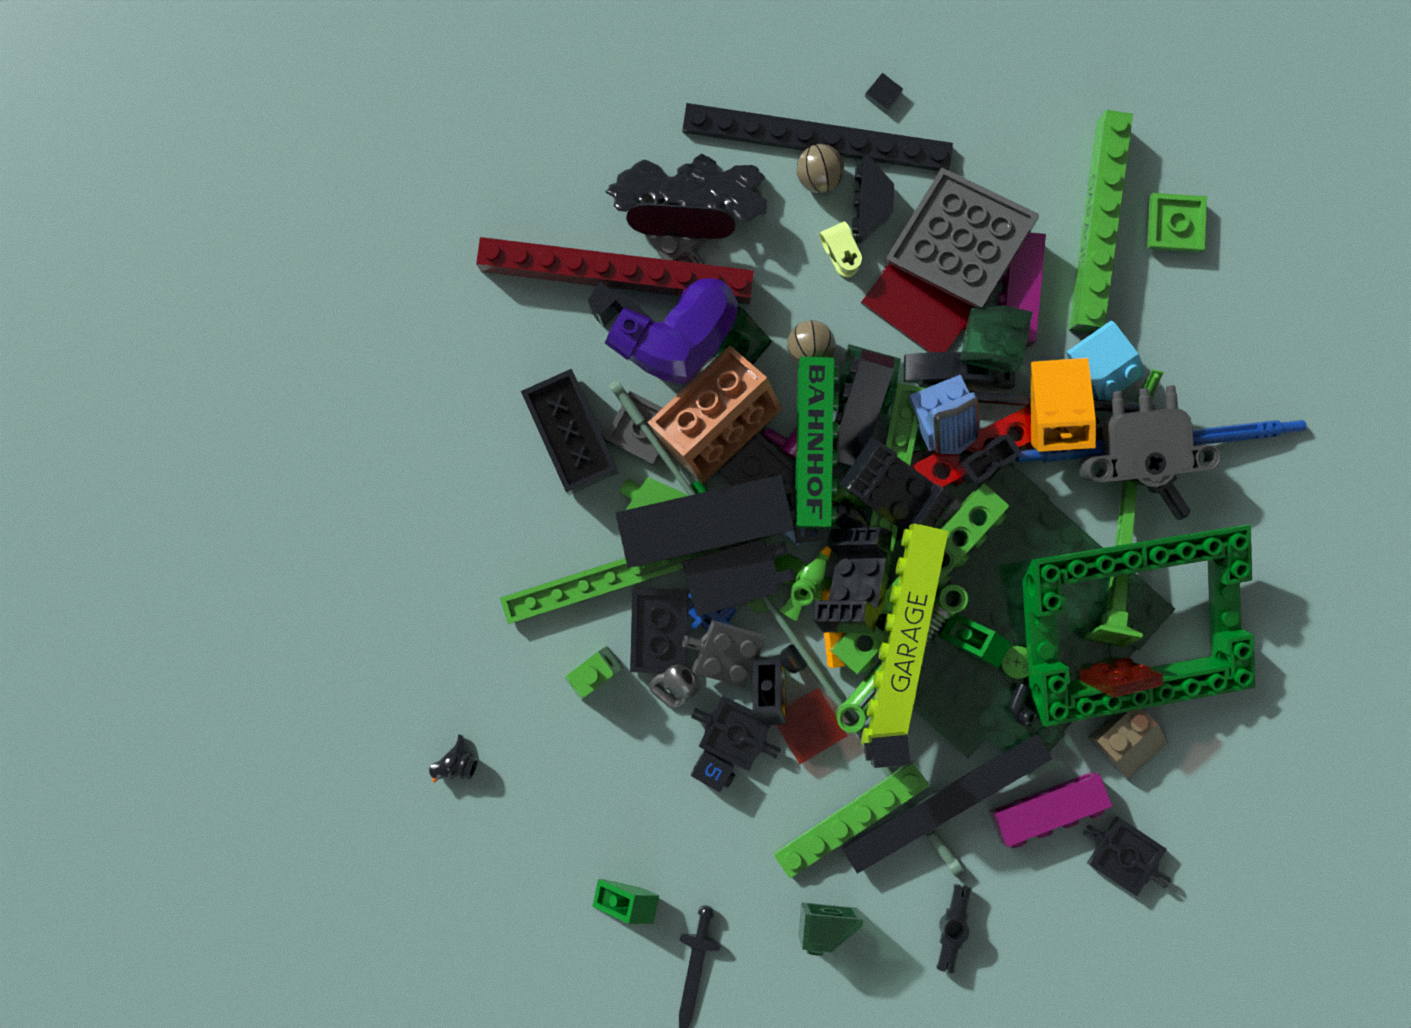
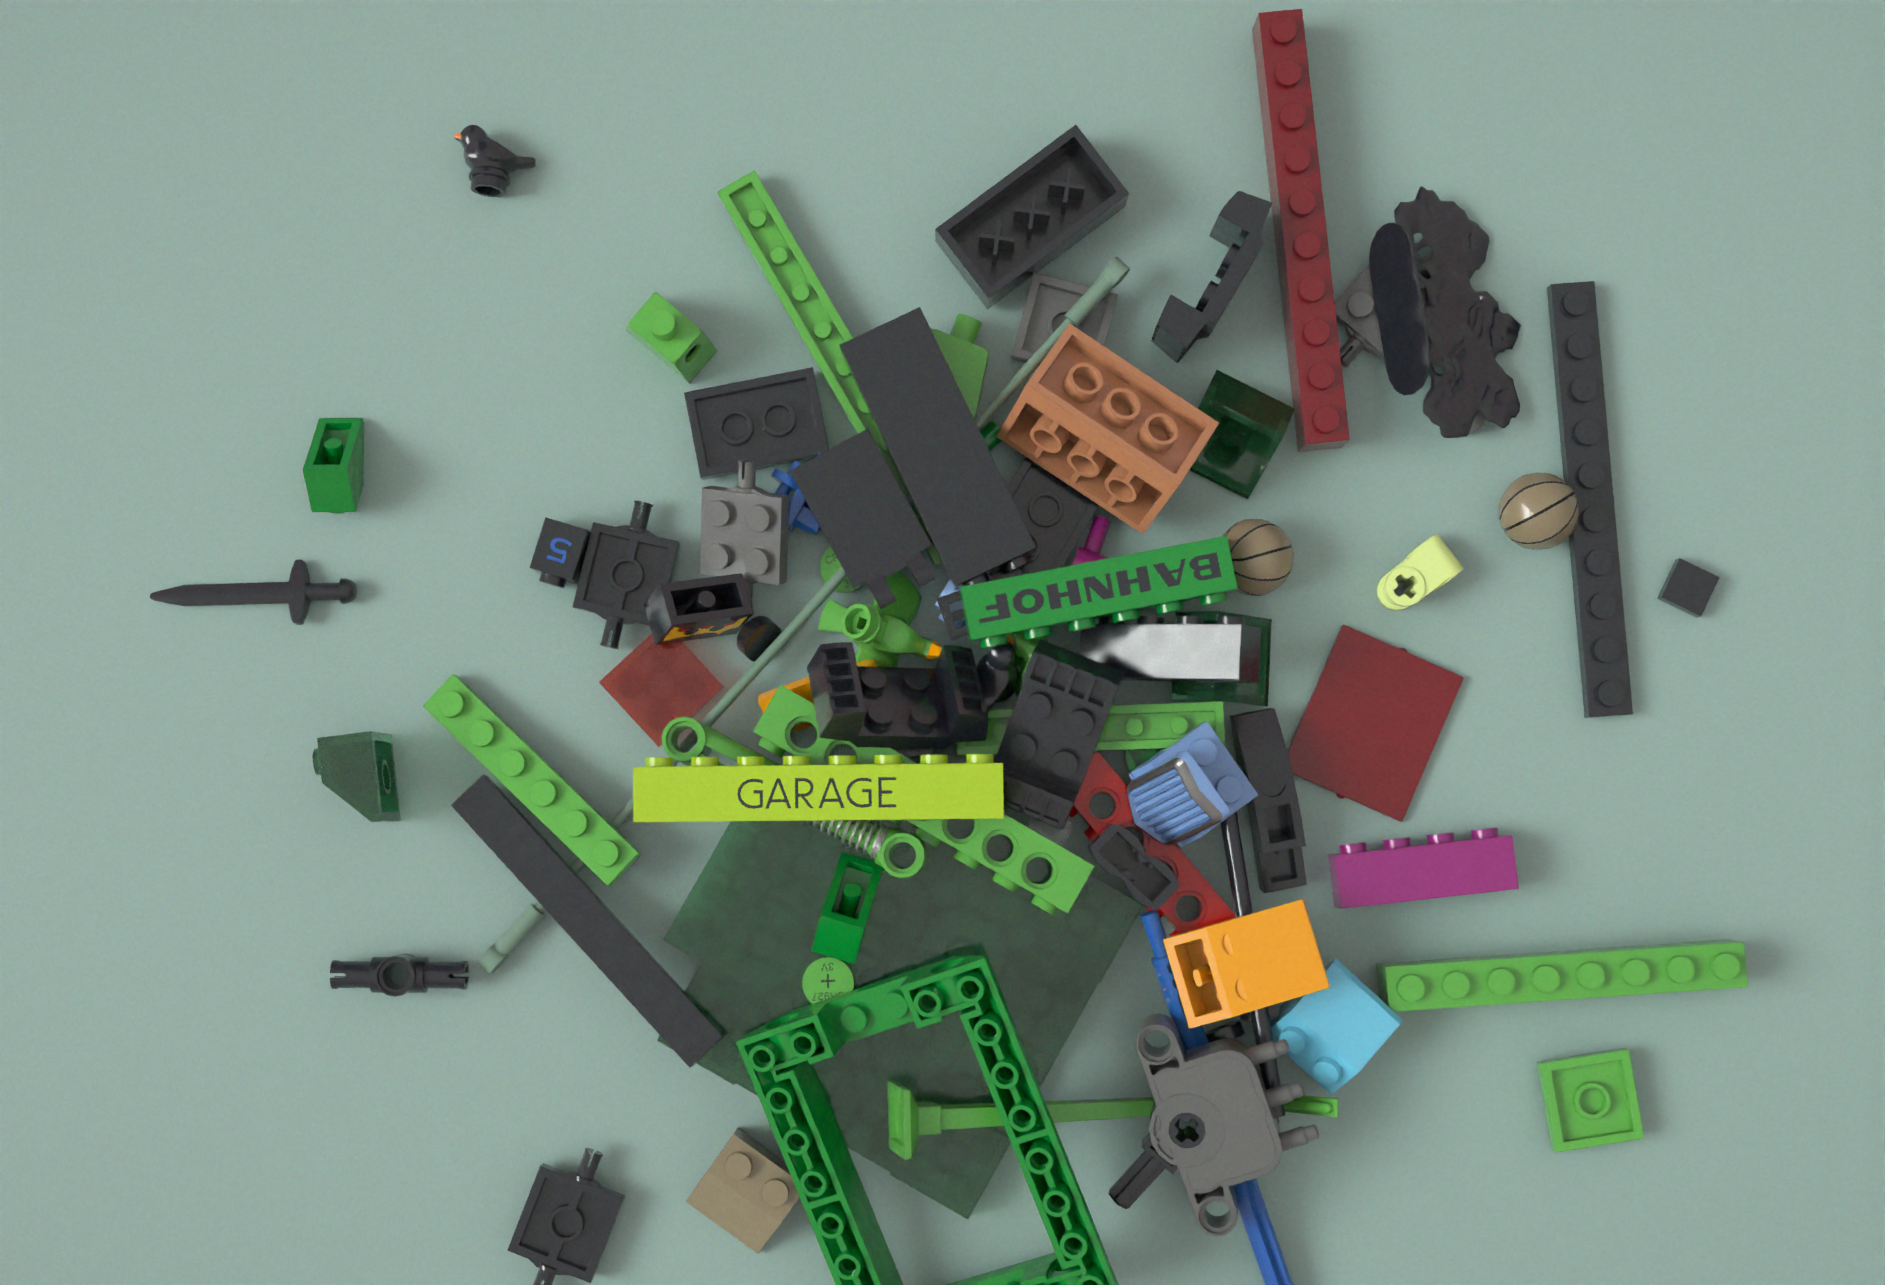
camera: 80 degrees right, 0 degrees up
dark purple piece [604,278,738,385] -> none
flat silver piece [649,664,700,708] -> none
black slope [851,155,894,243] -> none
black brick [864,732,911,768] -> none
dark grey plate [886,168,1039,311] -> none
clear green slope [960,305,1033,374] -> none
magenta brick [989,771,1112,848] -> none
black arm [1009,683,1036,726] -> none
clear red plate [1080,658,1163,698] -> none

